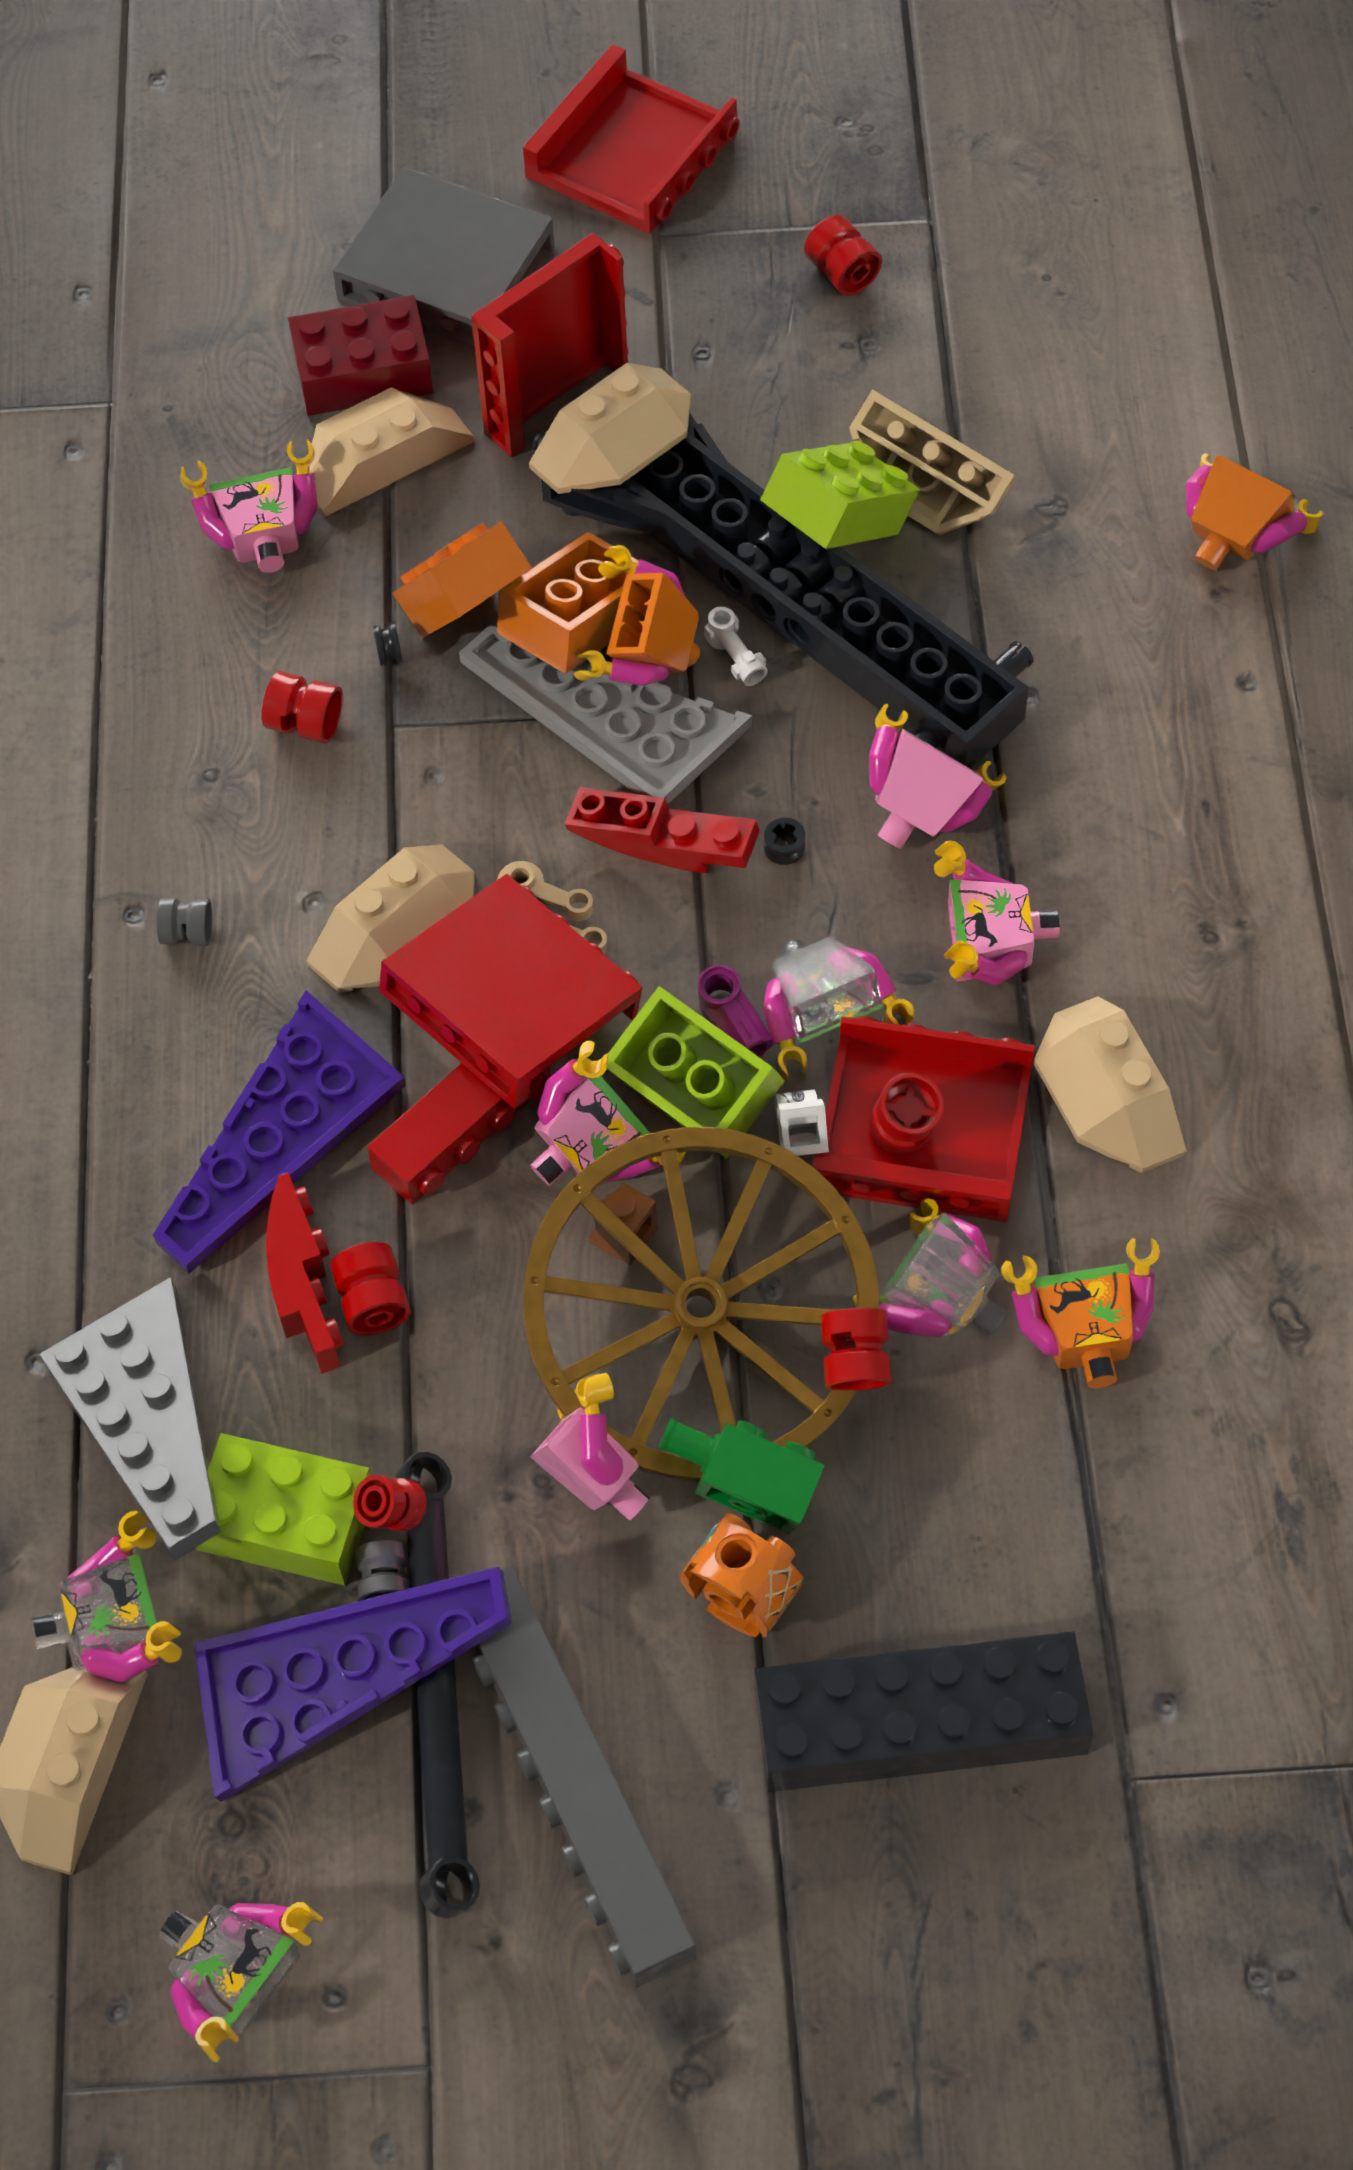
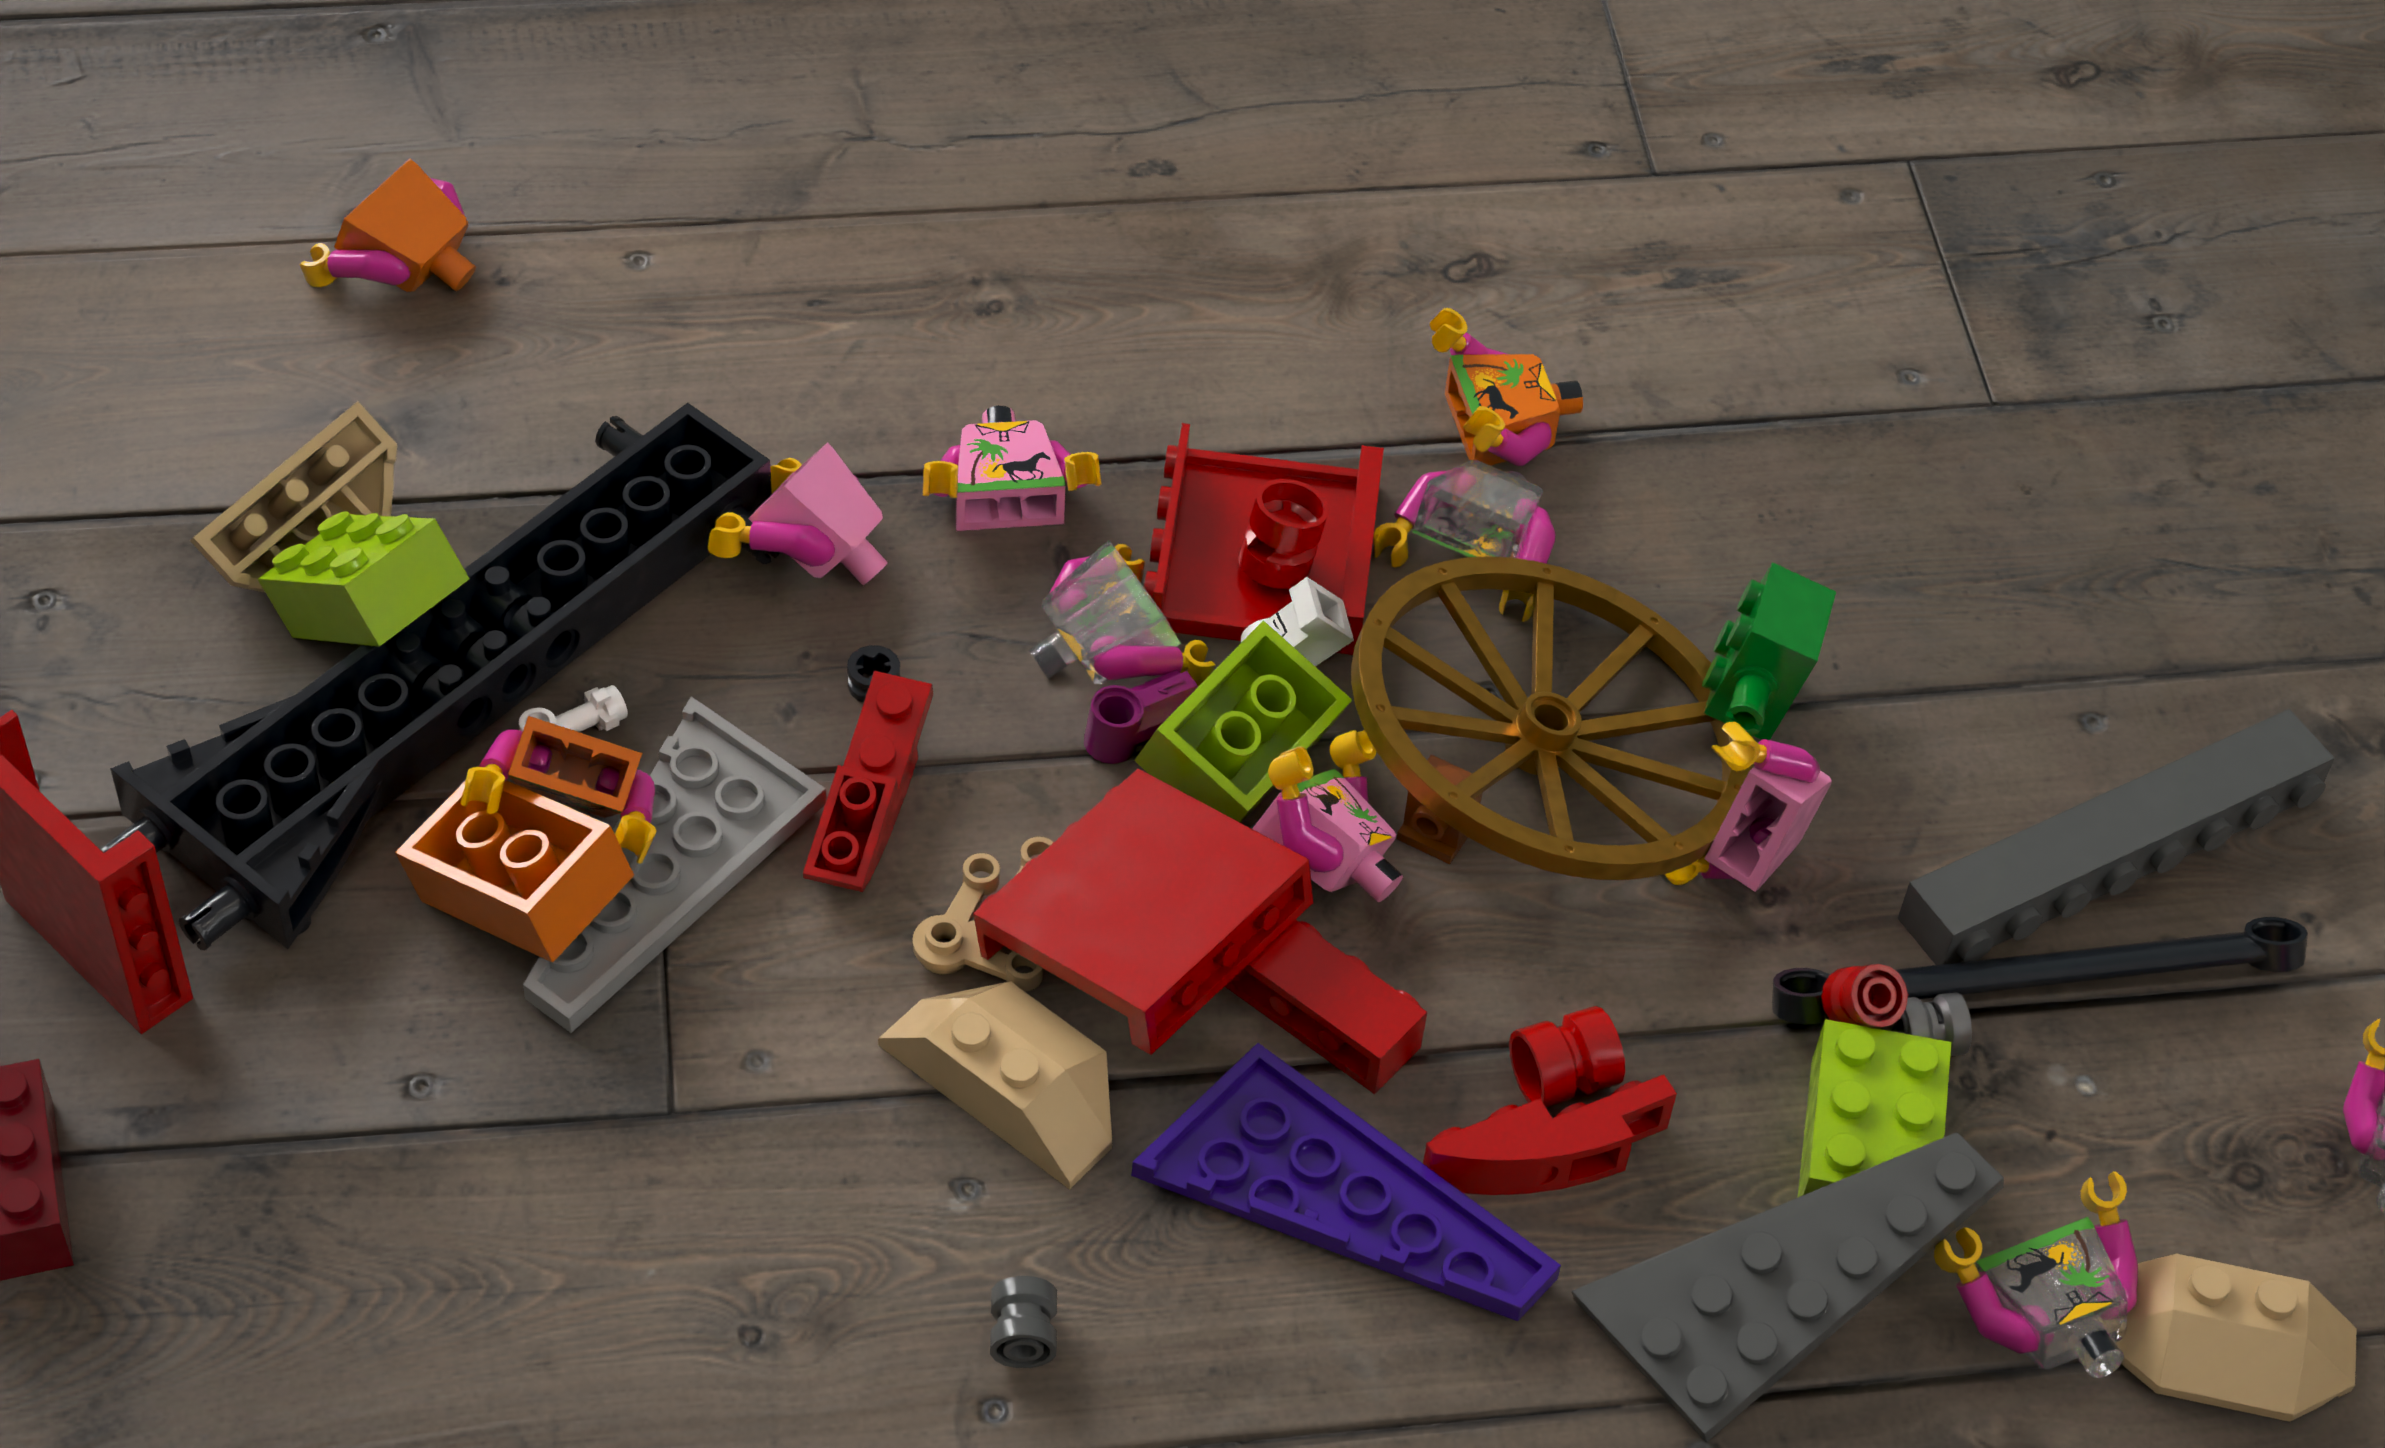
camera: 100 degrees left, 10 degrees down
torso [180,439,318,573] -> none
dark purple wing [194,1566,512,1802] -> none
red wheel [261,671,343,744] -> none
tan wedge [309,387,474,517] -> none
black bush [373,622,403,666] -> none
orange brick [392,521,532,638] -> none
tan wedge [529,363,691,494] -> none
orange brick [680,1513,804,1638] -> none
black brick [755,1631,1093,1792] -> none
red wheel [820,1308,892,1391] -> none
tan wedge [1034,996,1187,1173] -> none

